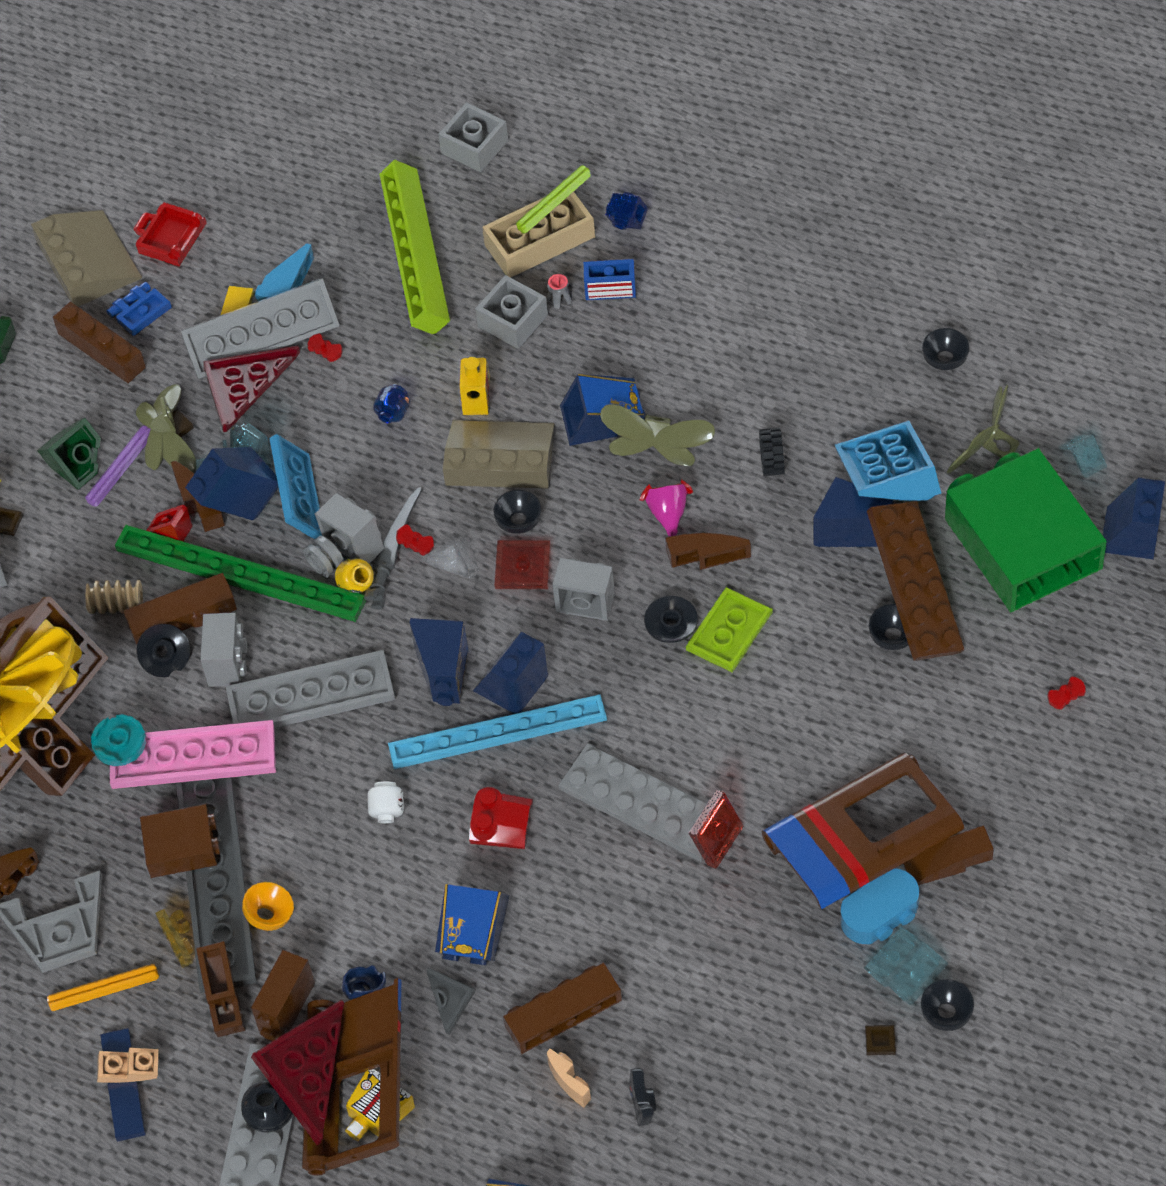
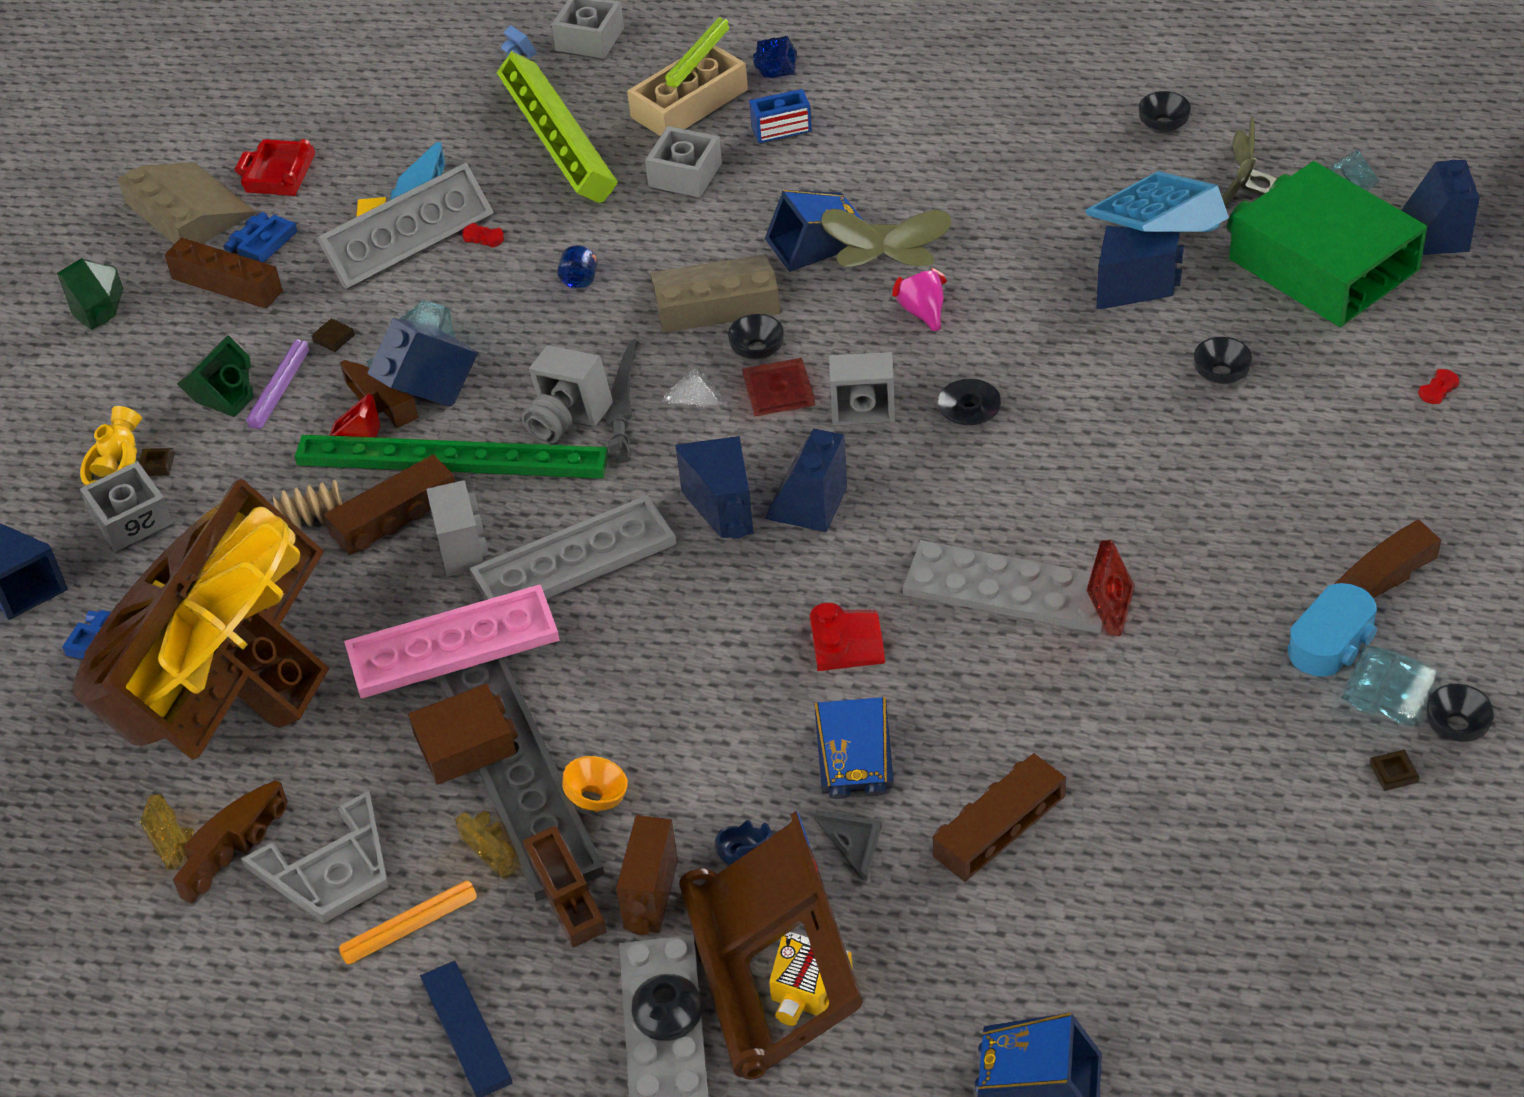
camera: 15 degrees left, 10 degrees down
teal tile [91,714,146,766] -> none
light nougat slope [97,1048,158,1083] -> none
olive piece [136,384,197,473] -> none
black dish [136,624,190,677] -> none
dark red tile [203,346,300,433] -> none
dark red tile [251,999,344,1145] -> none
dark azure tile [269,434,322,539] -> none
yellow head [335,559,374,593] -> none
white head [368,781,404,824] -> none
medium azure tile [388,694,607,769] -> none
red piece [396,524,434,556] -> none
yellow torso [460,357,490,415] -> none
piece [547,274,572,309] -> none
light nougat slope [547,1049,591,1108] -> none
black piece [629,1068,656,1126] -> none
reddish brown slope [665,533,751,570] -> none
lime tile [686,587,773,673] -> none
black tyre [759,427,785,476] -> none
reddish brown piece [762,752,965,909] -> none
reddish brown plate [867,501,965,661] -> none
none -> medium blue tile [501,25,537,58]

